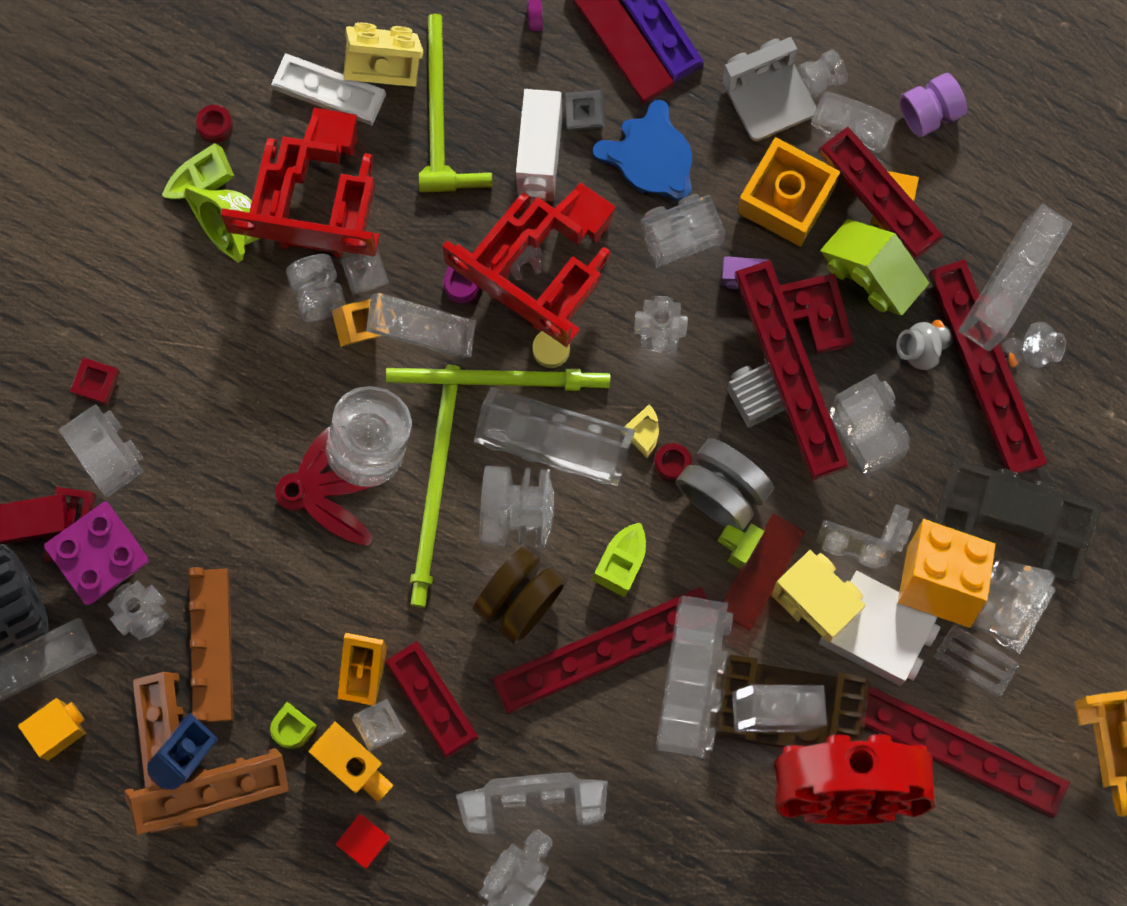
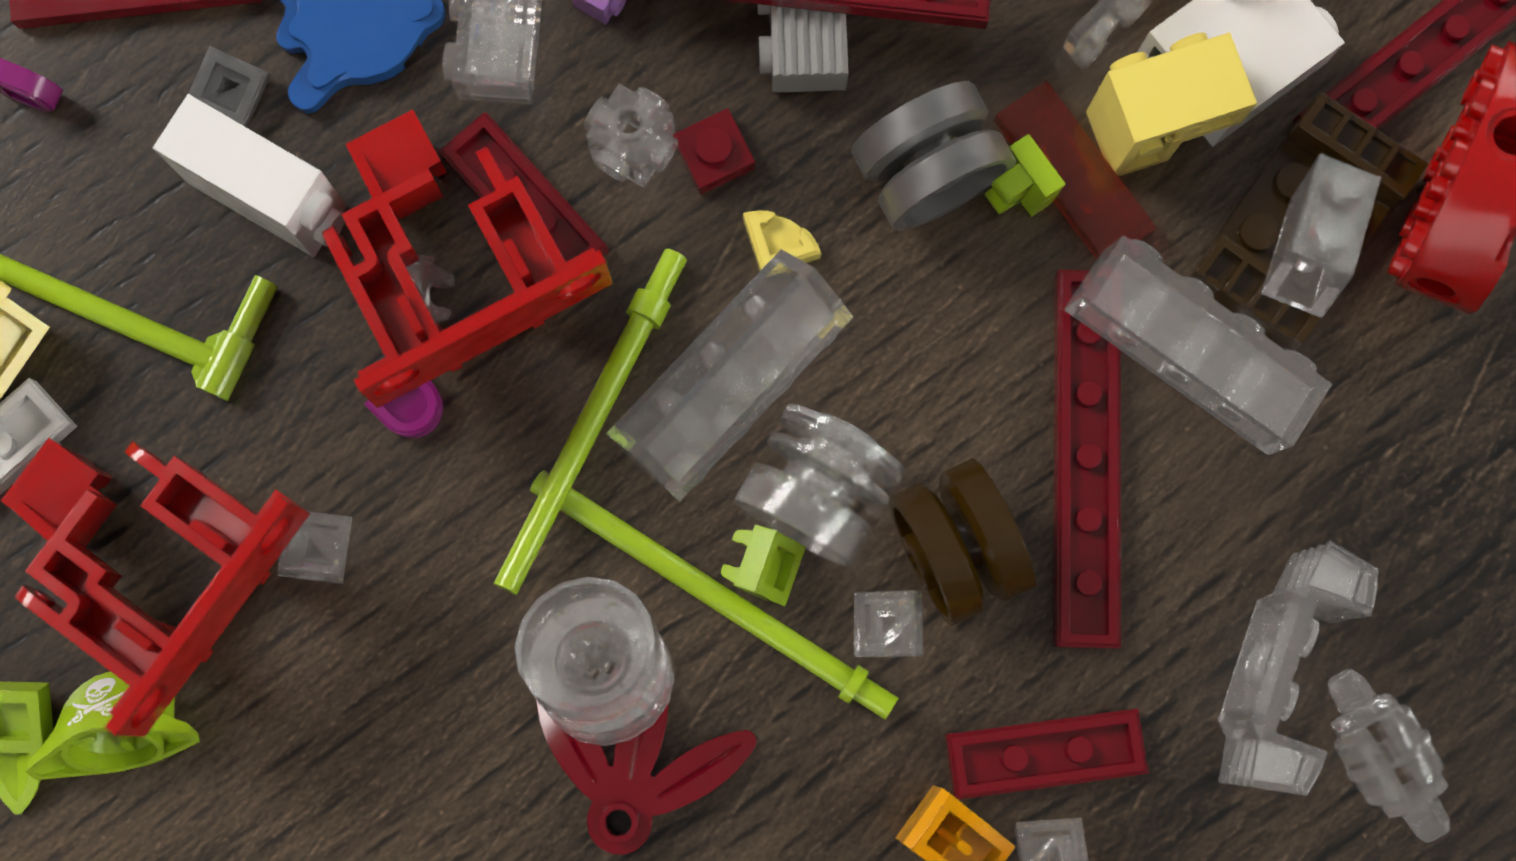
camera: 70 degrees left, 5 degrees up
clear wheel [286,254,347,322] -> none
light orange brick [332,298,387,347] -> none
clear plate [366,293,476,359] -> none
light yellow tile [533,331,570,368] -> none
lime plate [591,523,646,597] -> none
dark red tile [654,443,692,482] -> none
none -> dark red tile [438,111,609,262]
none -> dark red plate [672,108,755,195]
none -> lime tile [721,524,806,607]
none -> clear tile [854,590,923,658]

